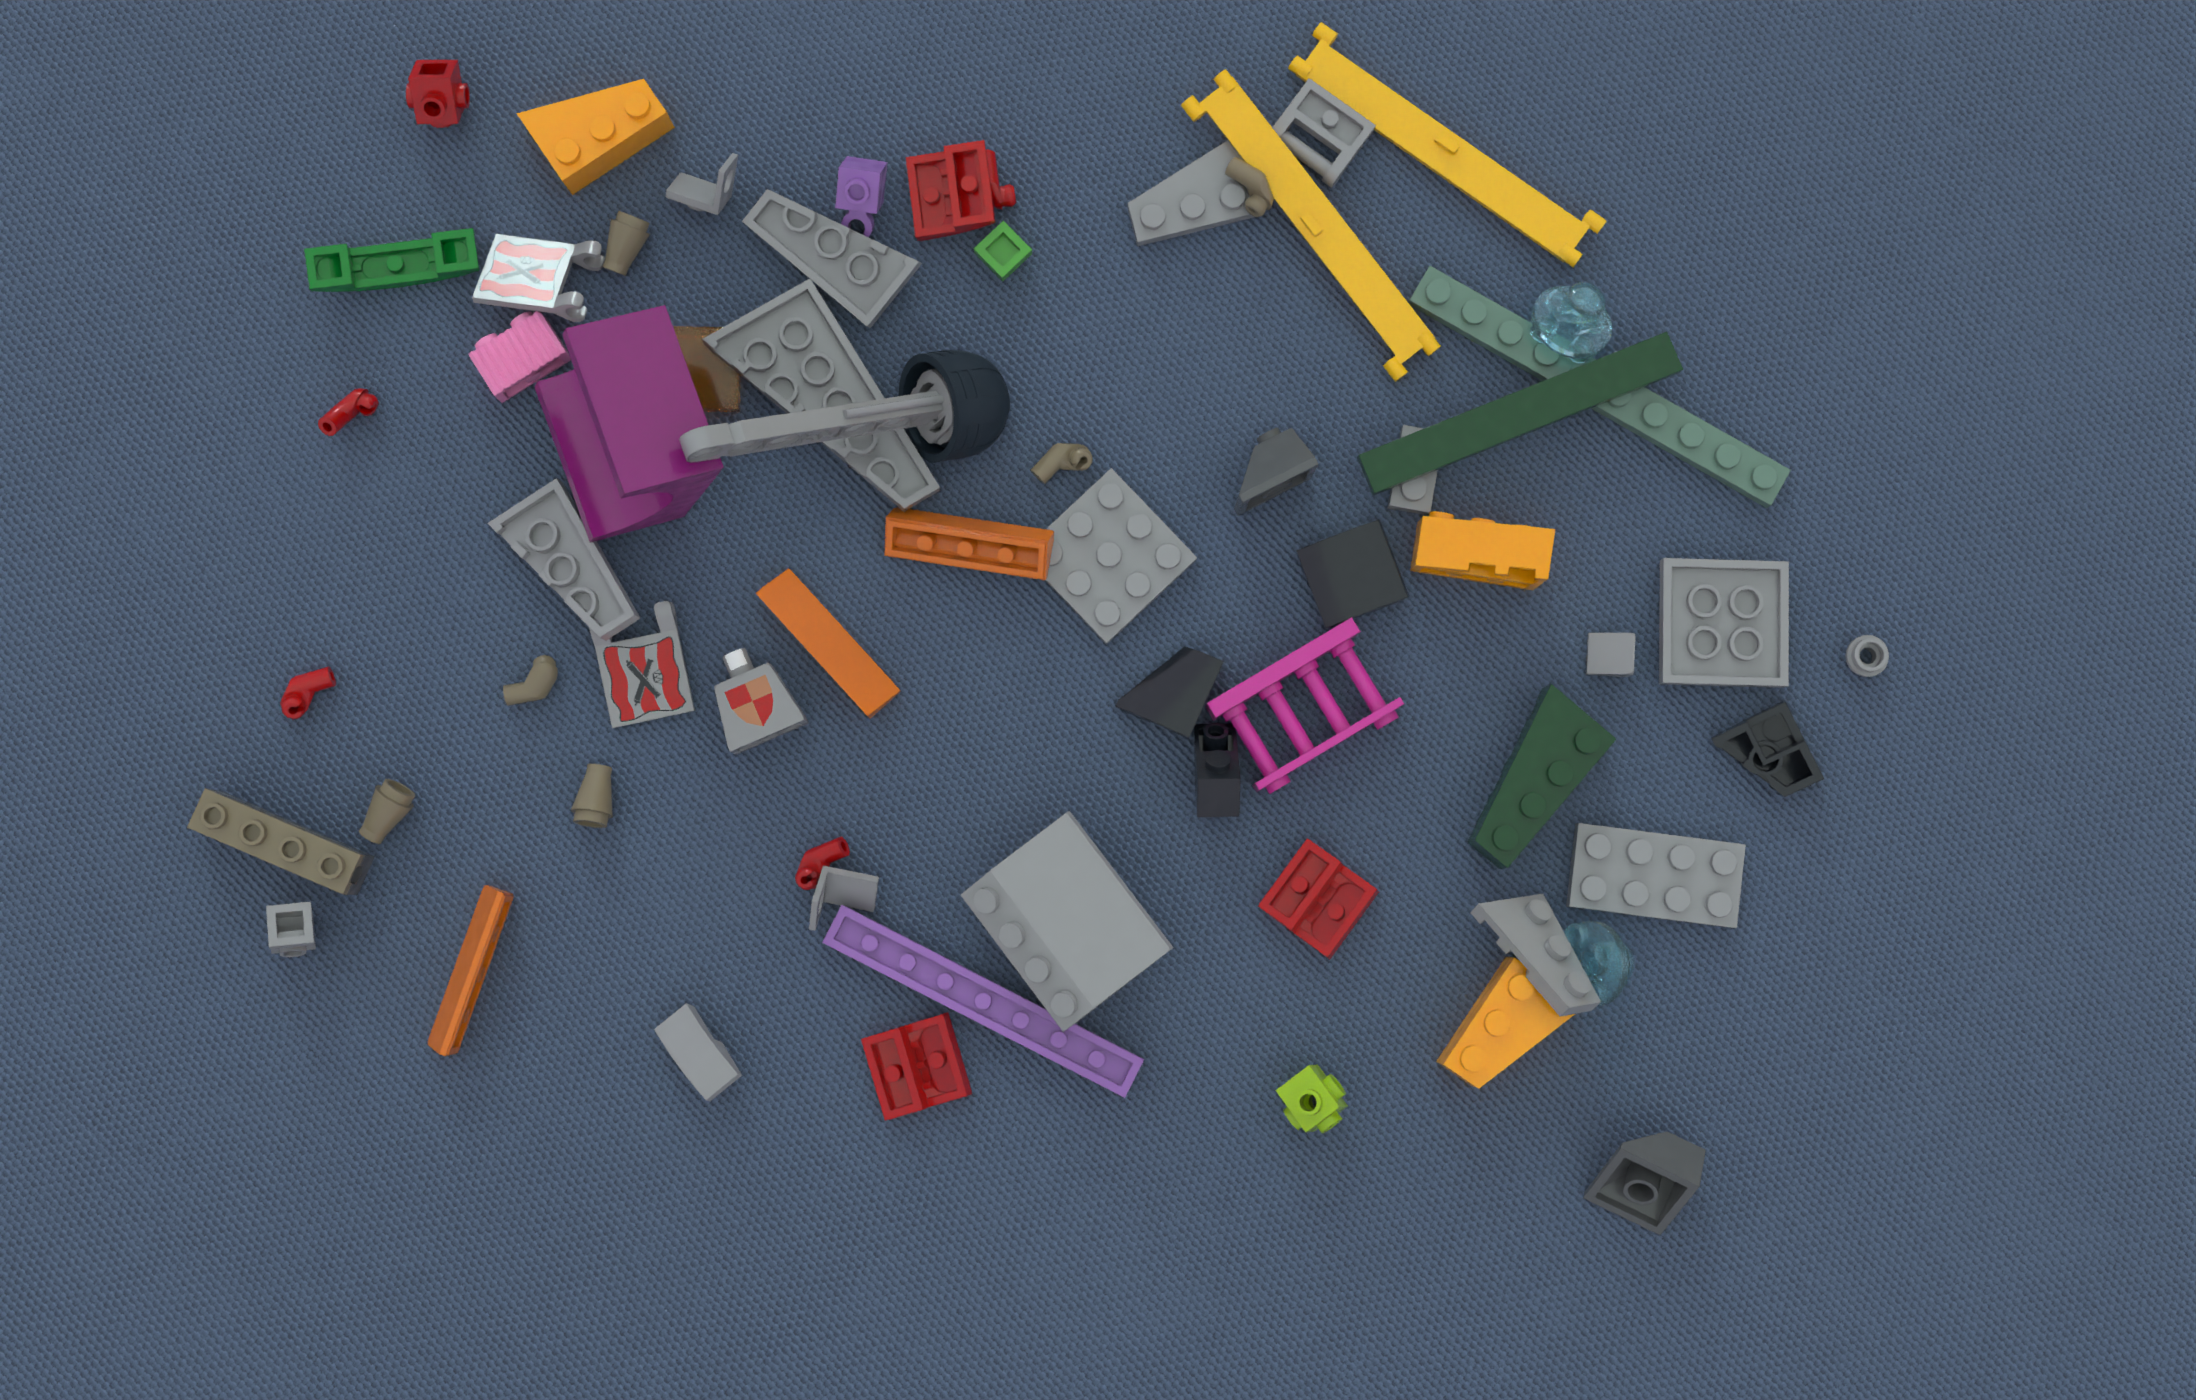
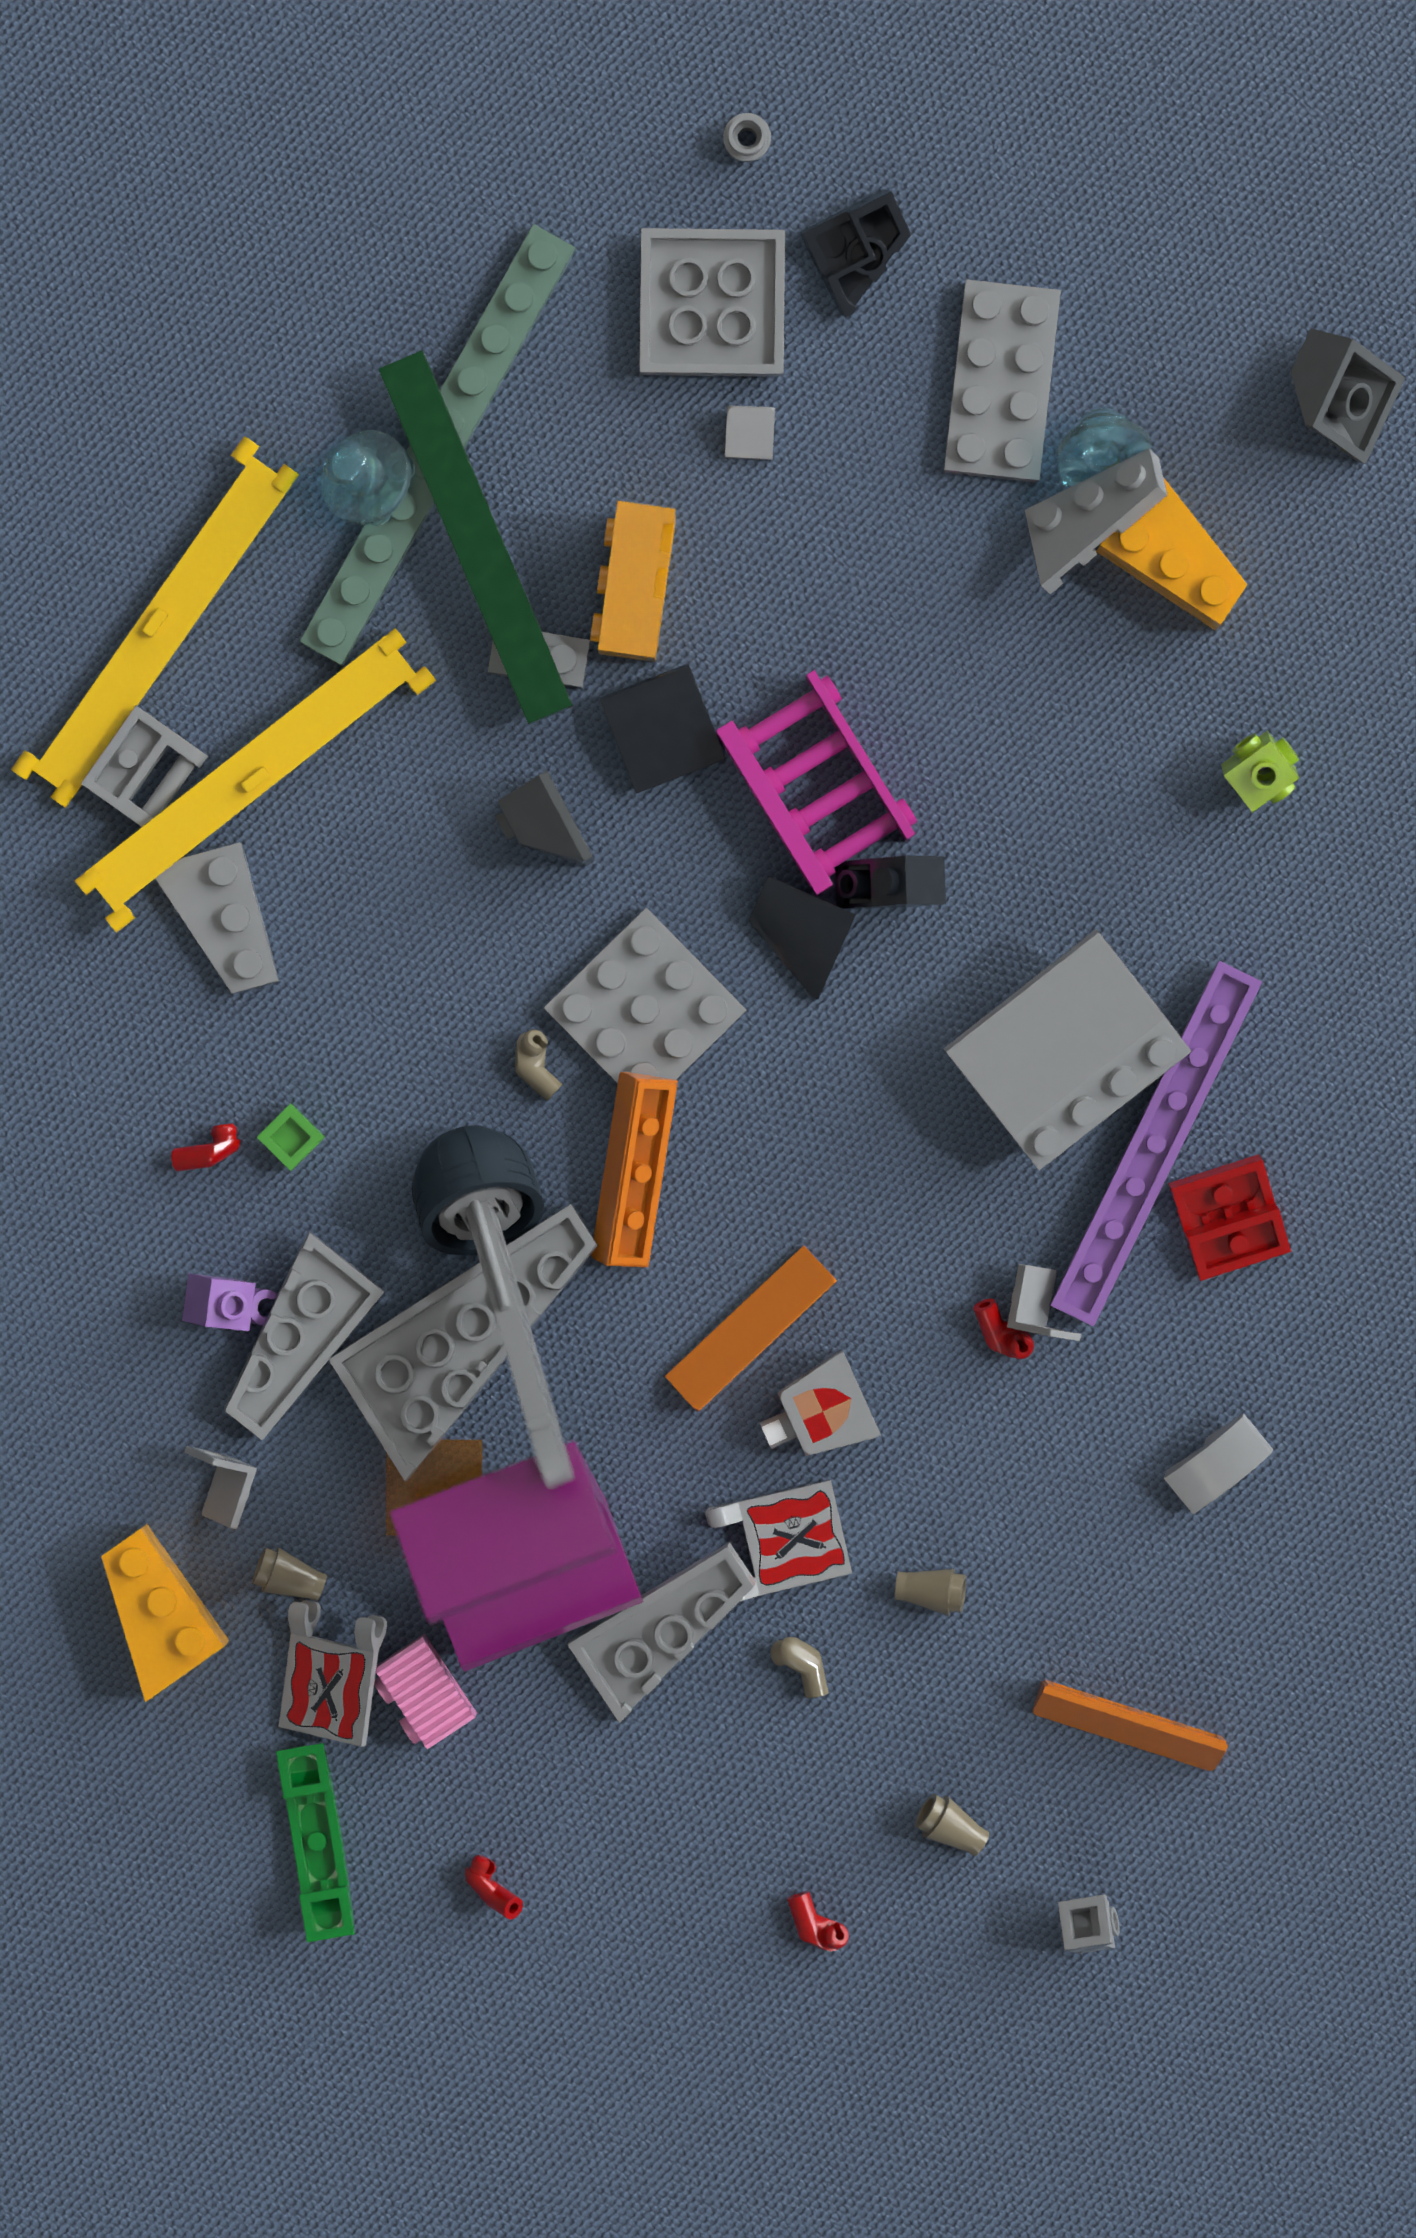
camera: 90 degrees left, 5 degrees up
dark tan piece [187,788,375,895] -> none
red brick [406,60,470,128] -> none
red slope [905,140,996,241] -> none
dark tan arm [1225,157,1274,217] -> none
red slope [1258,838,1379,960] -> none
dark green wedge [1467,684,1616,869] -> none

